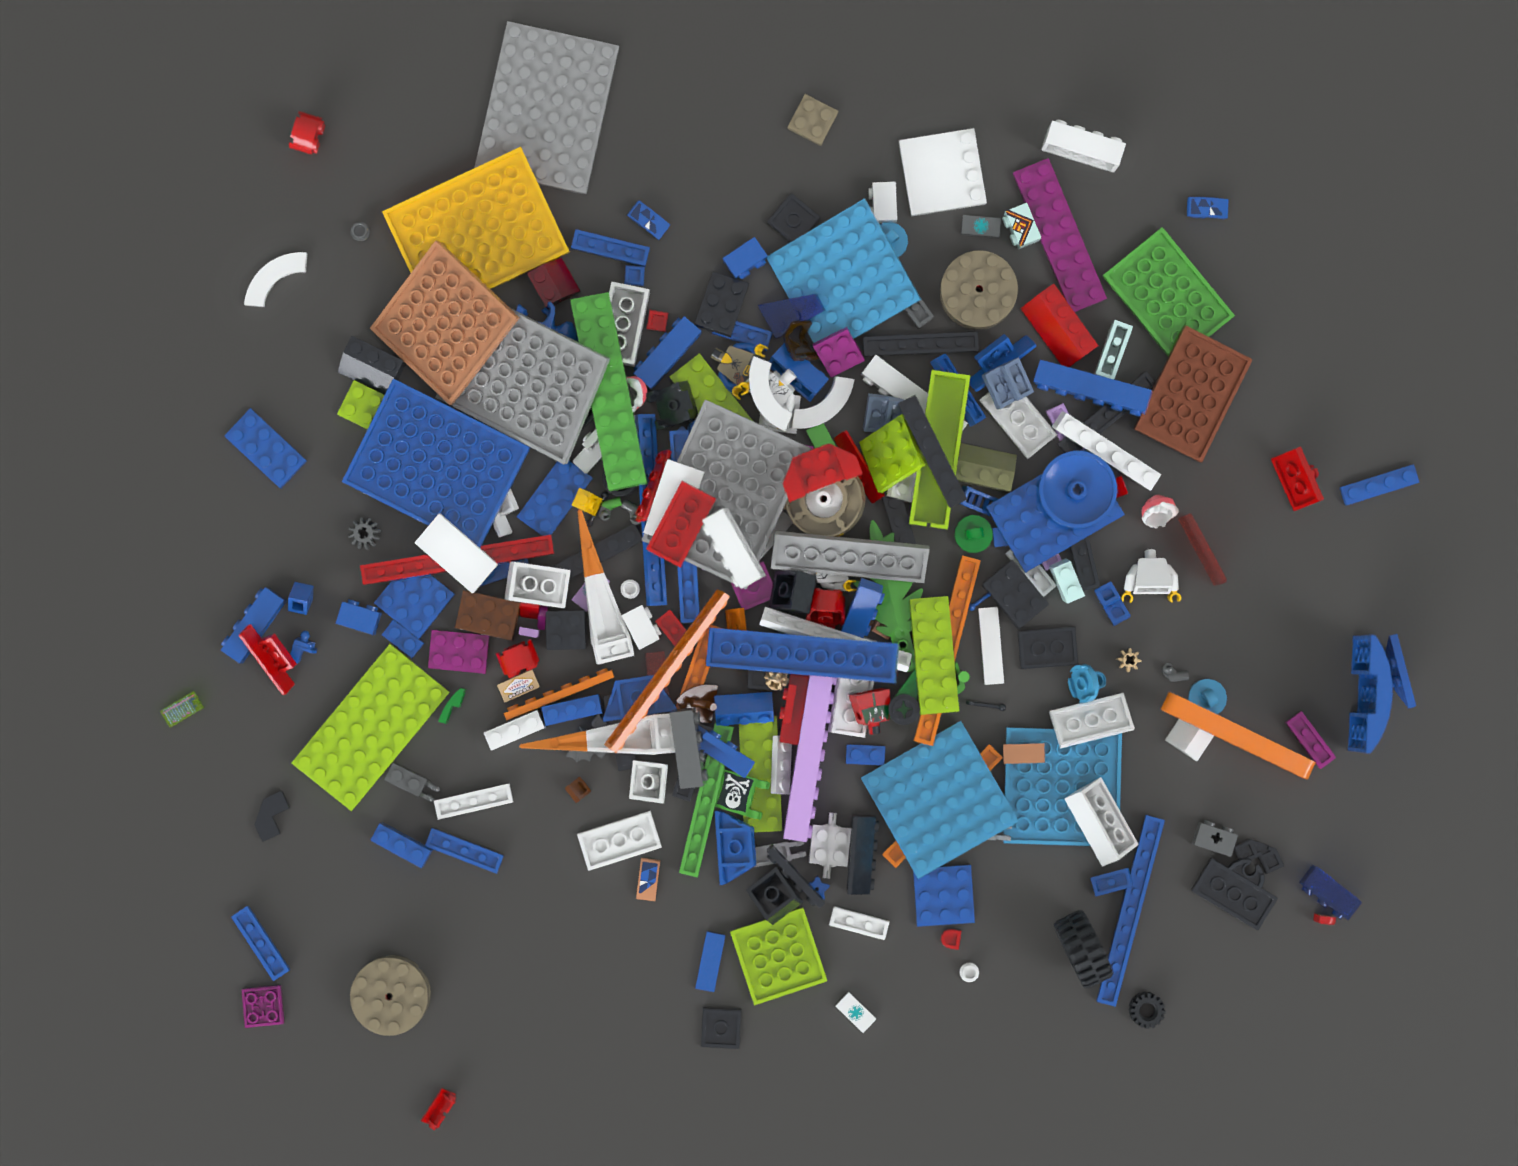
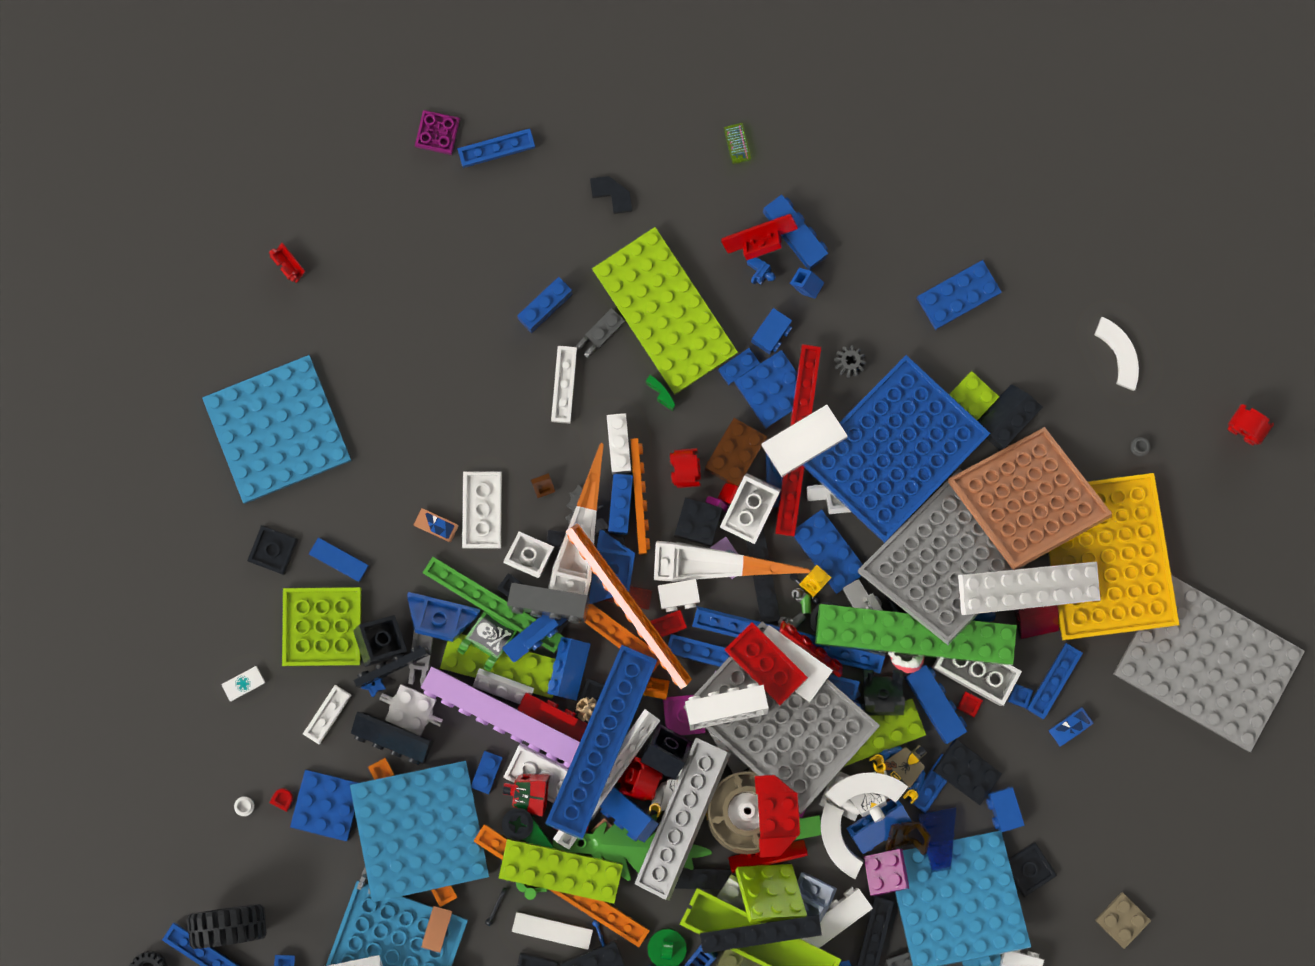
camera: 110 degrees right, 5 degrees down
dark tan piece [350,955,431,1036] -> none
blue plate [425,828,504,874] -> none
magenta plate [428,630,490,674] -> none
tile [497,670,540,702] -> none
lavender tile [519,627,540,638] -> none
white plate [621,580,640,599] -> none
reddish brown shield [676,684,718,723] -> none
none -> dark azure plate [202,355,352,504]
none -> white plate [958,562,1100,615]

